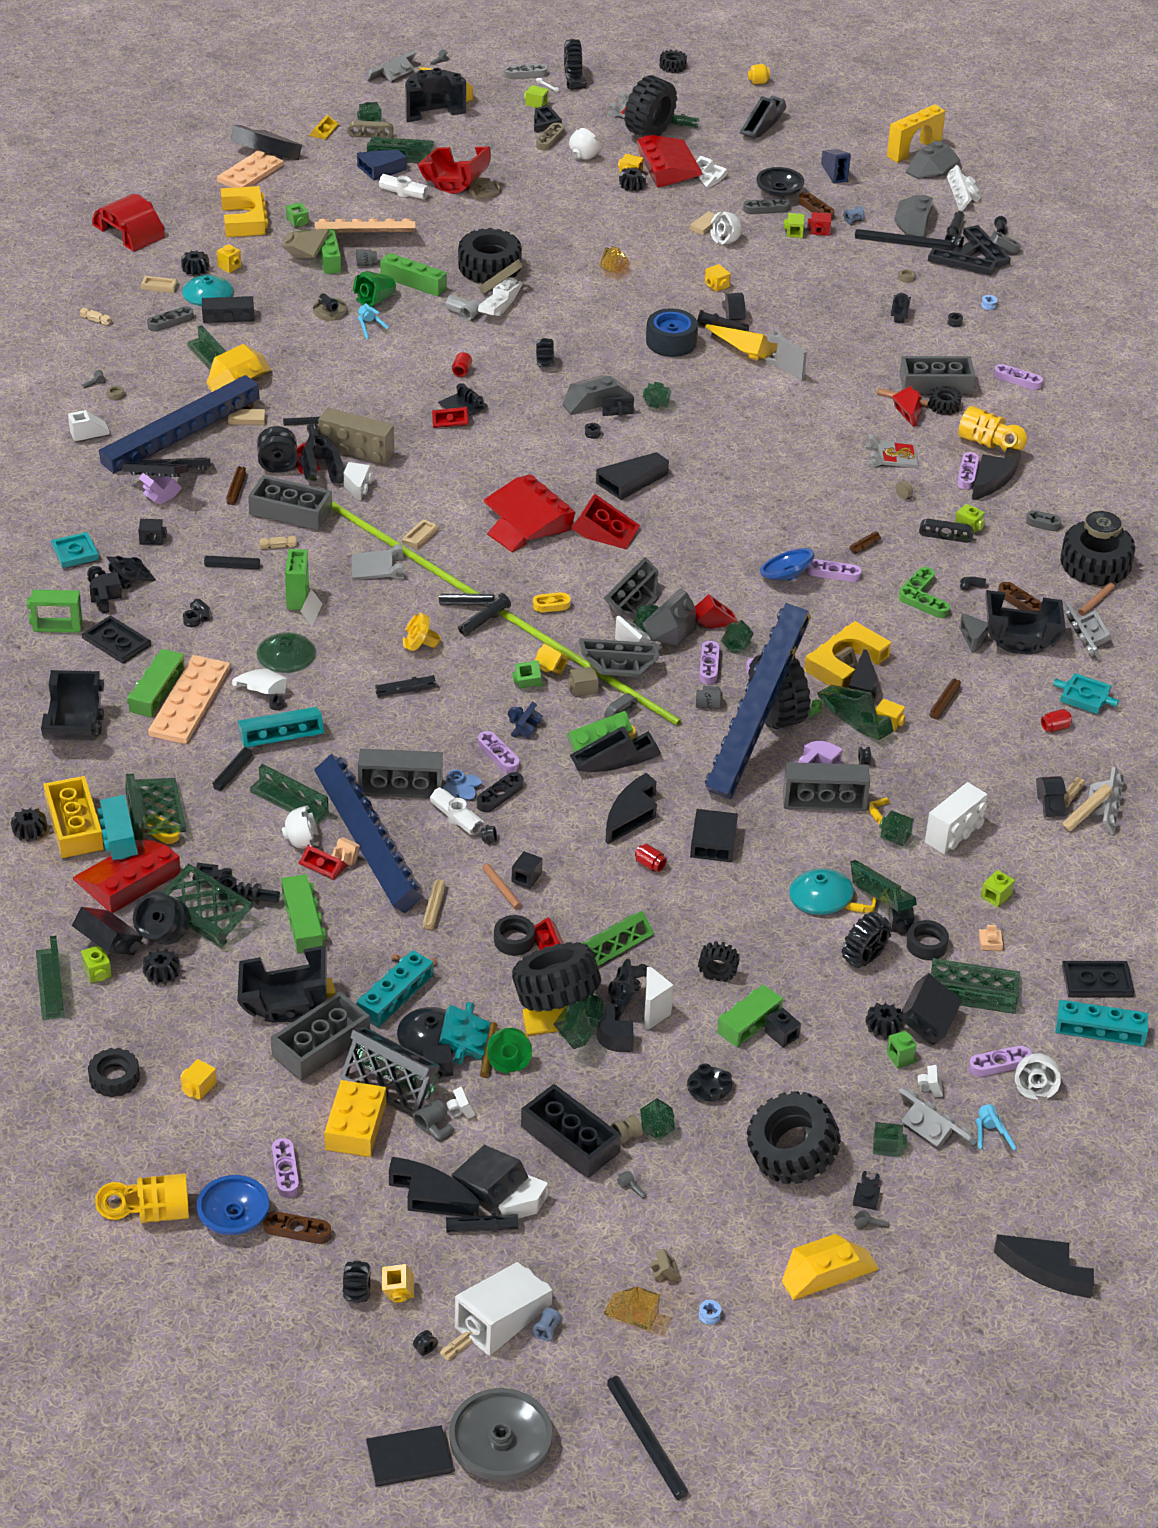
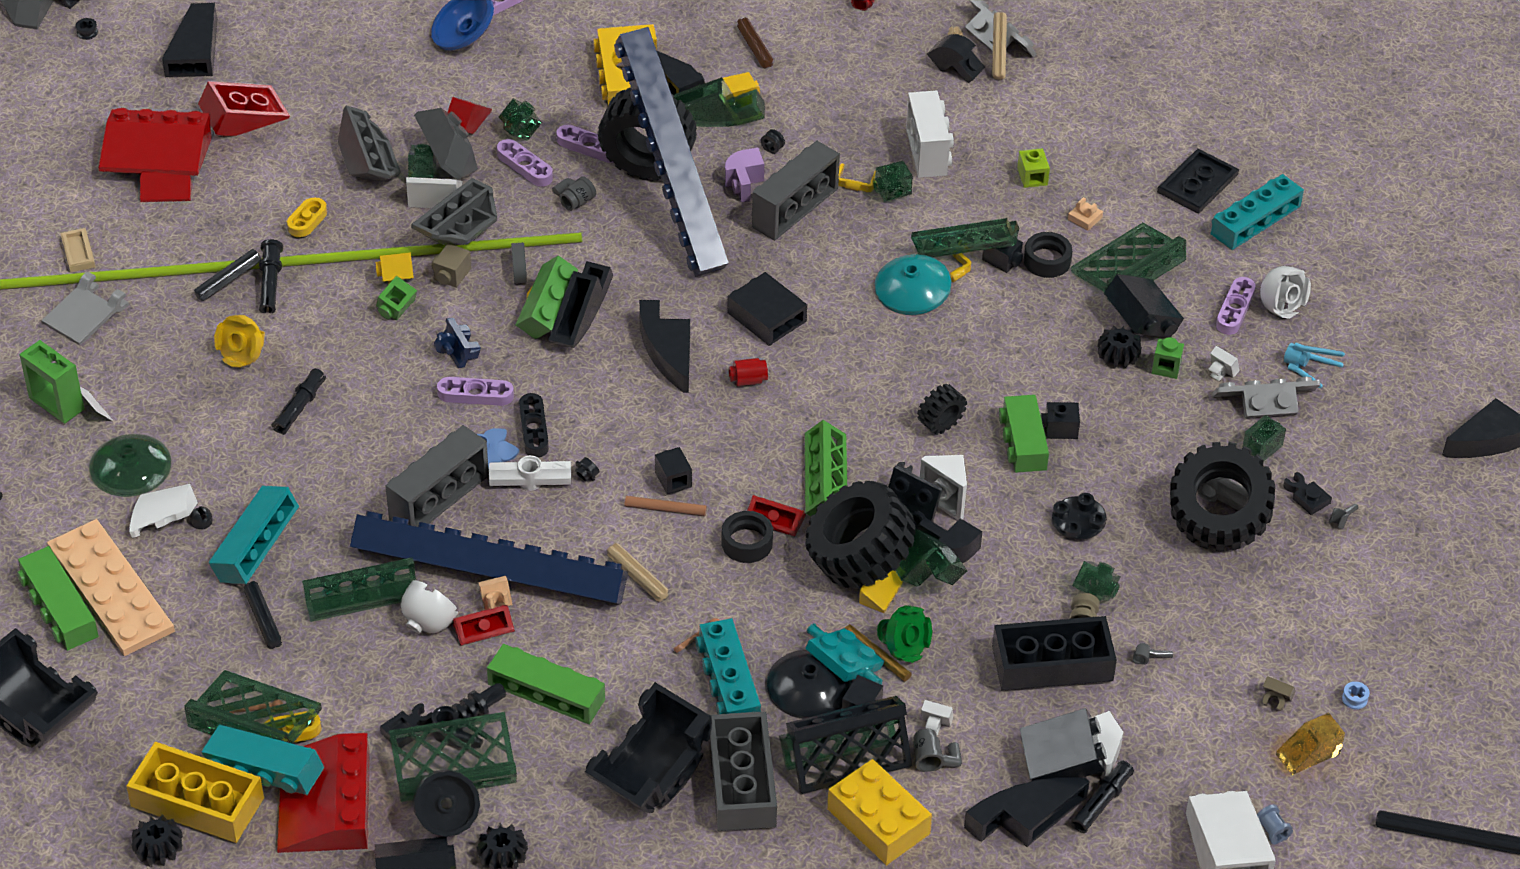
camera: 50 degrees left, 5 degrees up
yellow wedge [782,1234,879,1300] -> none
black gear [841,912,892,968] -> none

